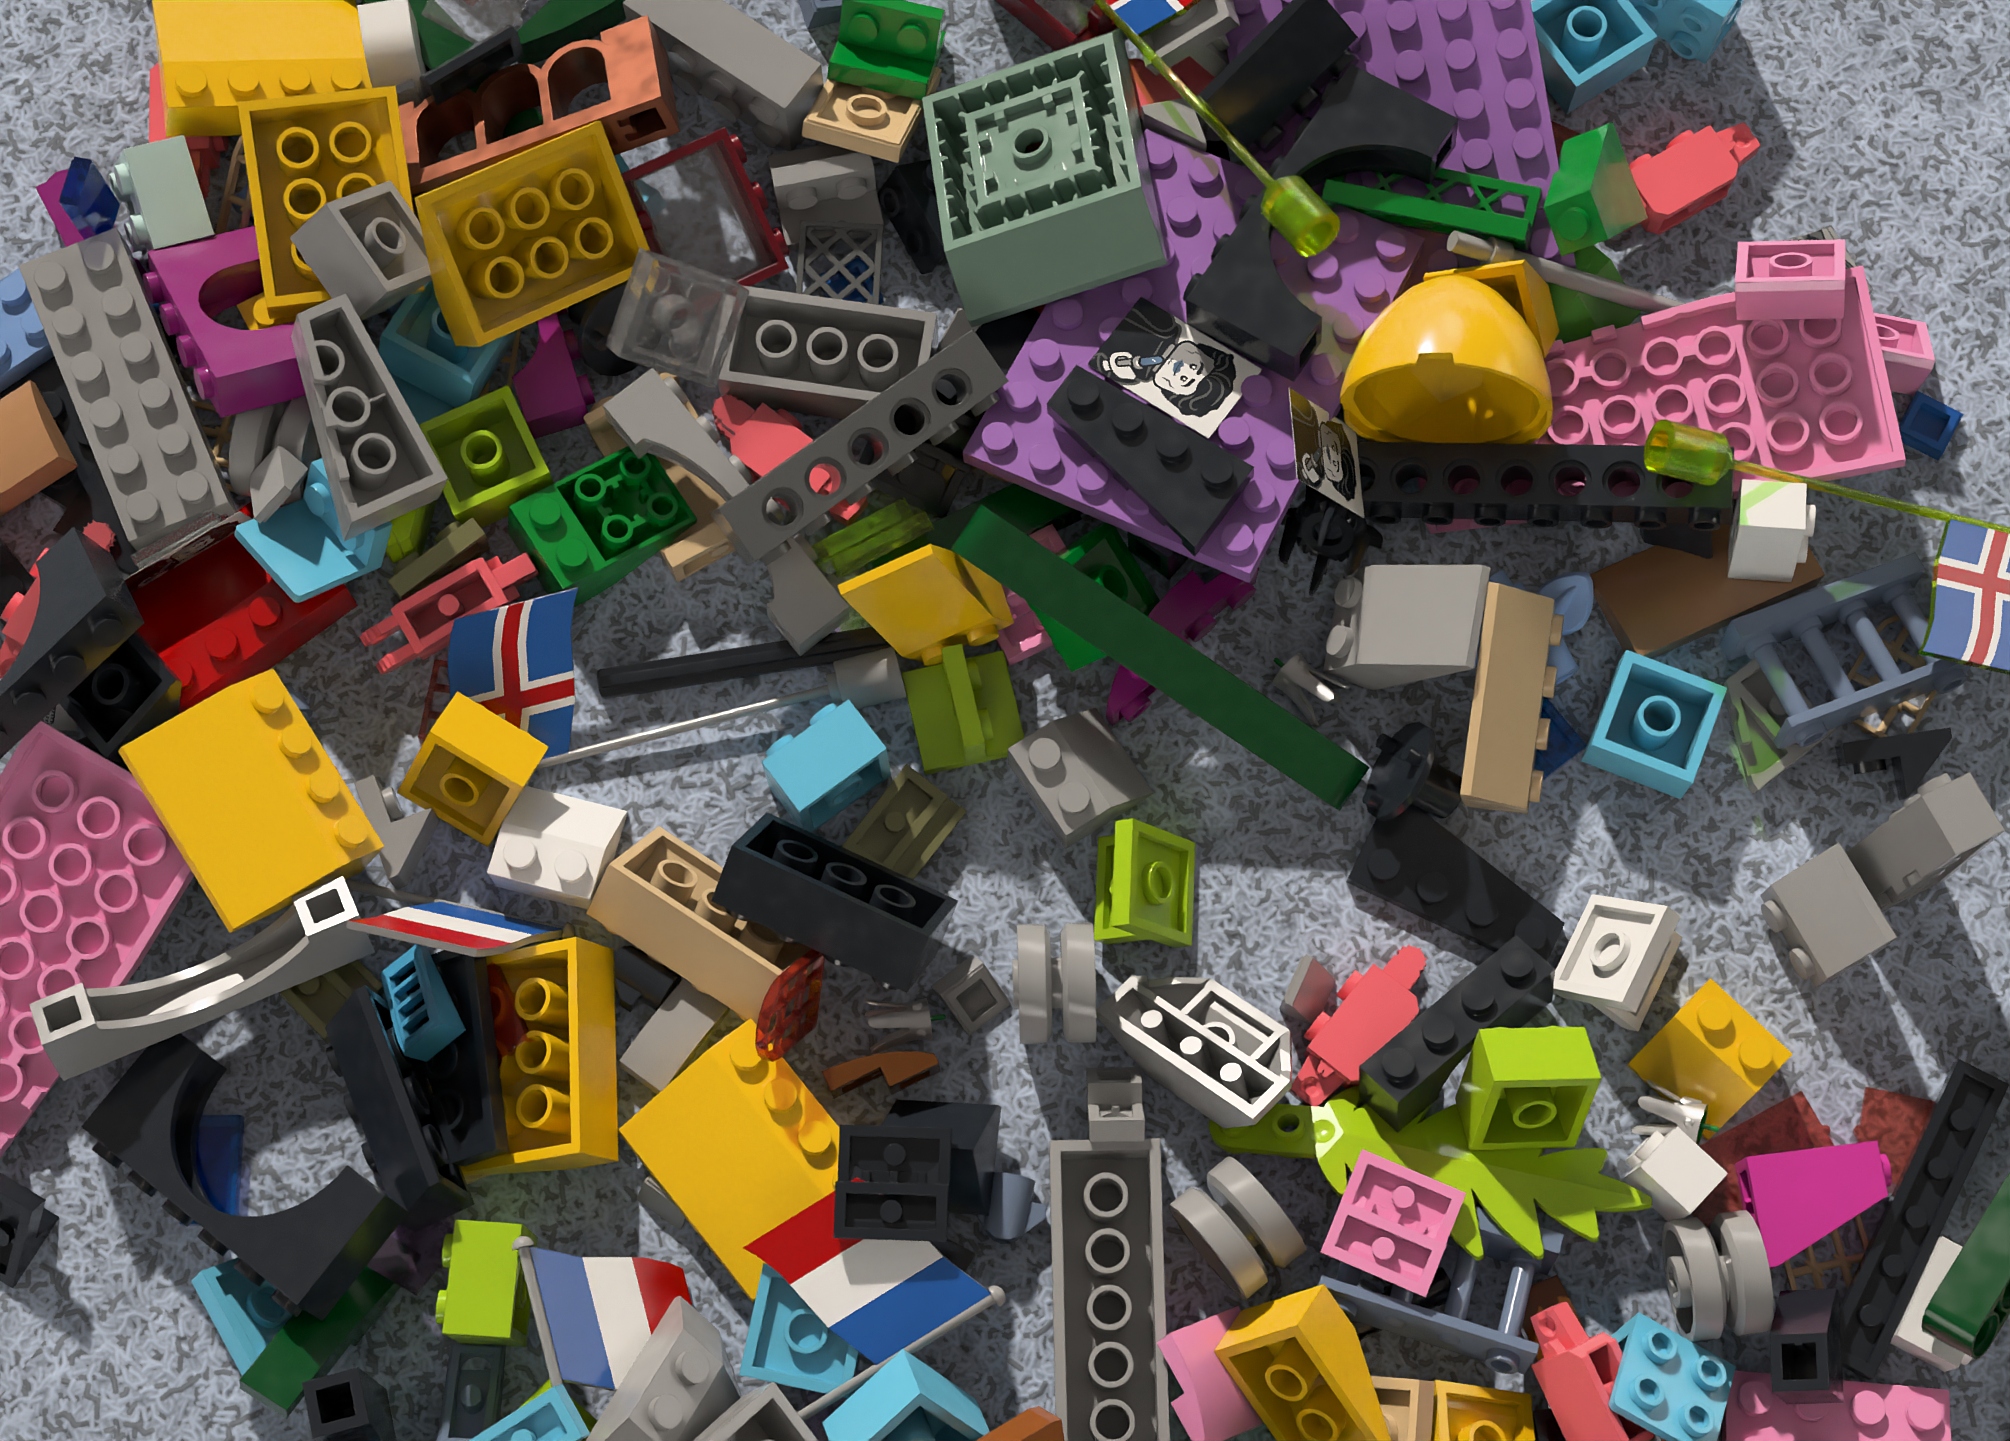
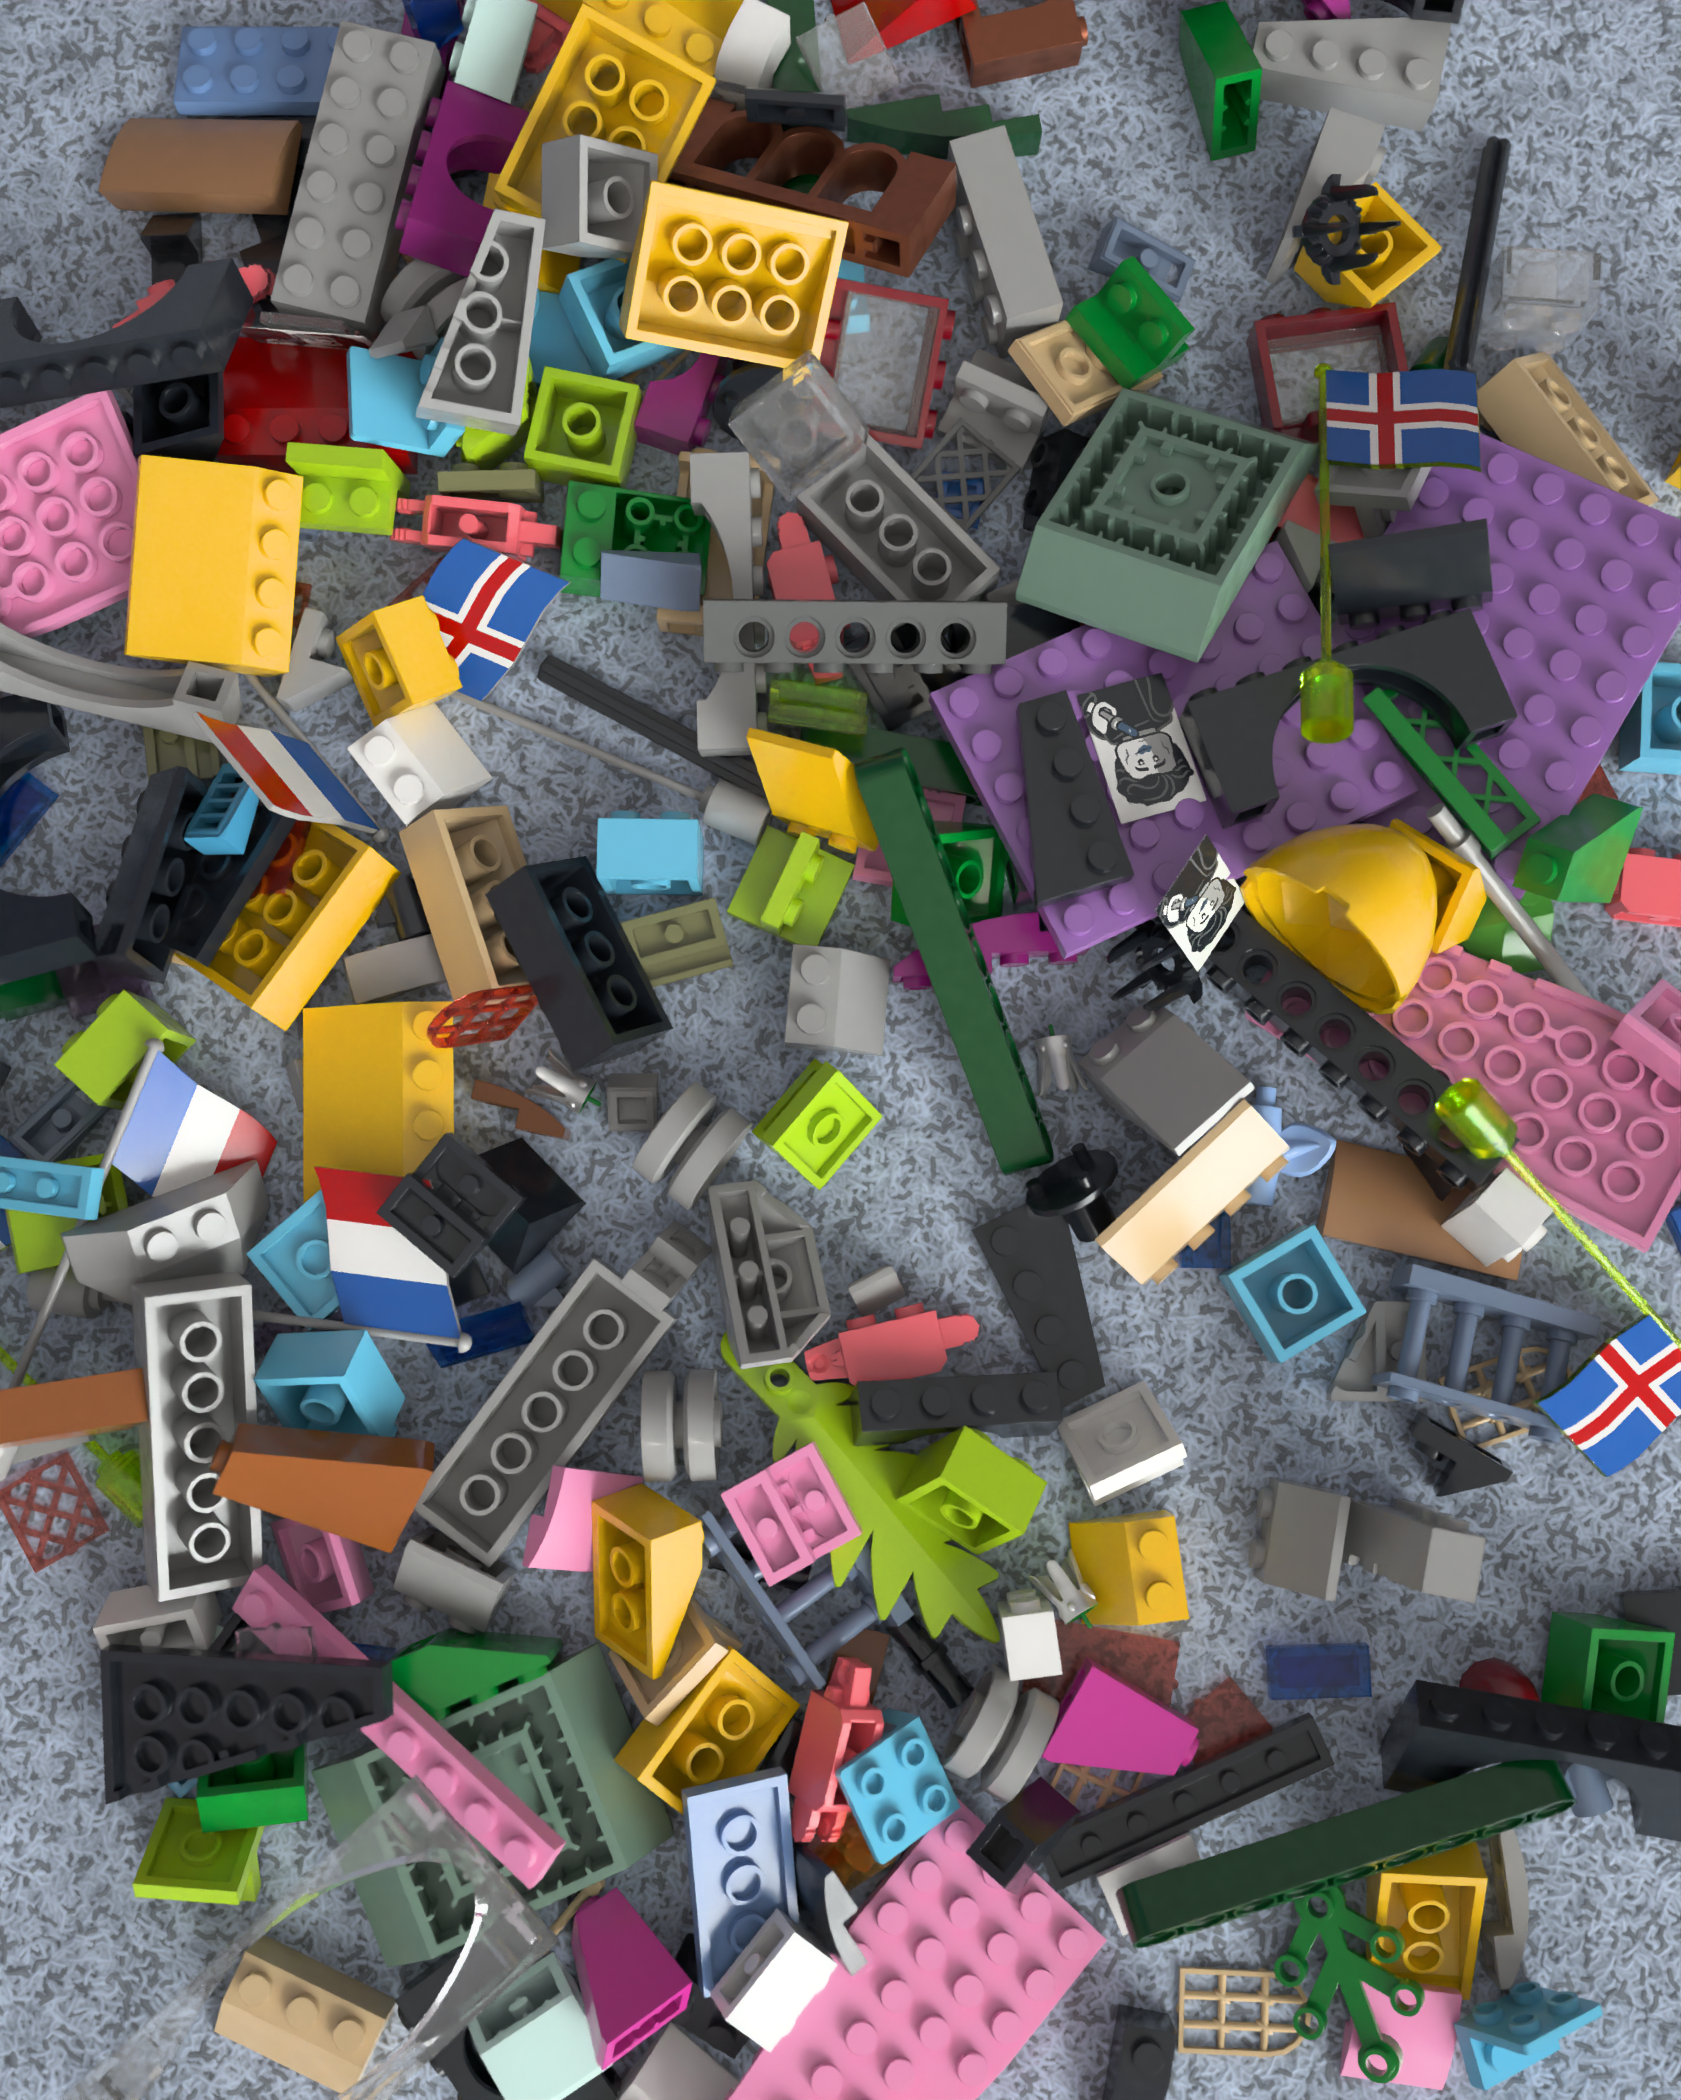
camera: 35 degrees right, 10 degrees up
none -> lime bracket [285,442,411,536]
none -> clear blue tile [426,1301,535,1368]
none -> sand blue slope [600,550,701,612]
none -> black pin [886,1609,974,1709]
none -> clear blue tile [1266,1642,1372,1700]

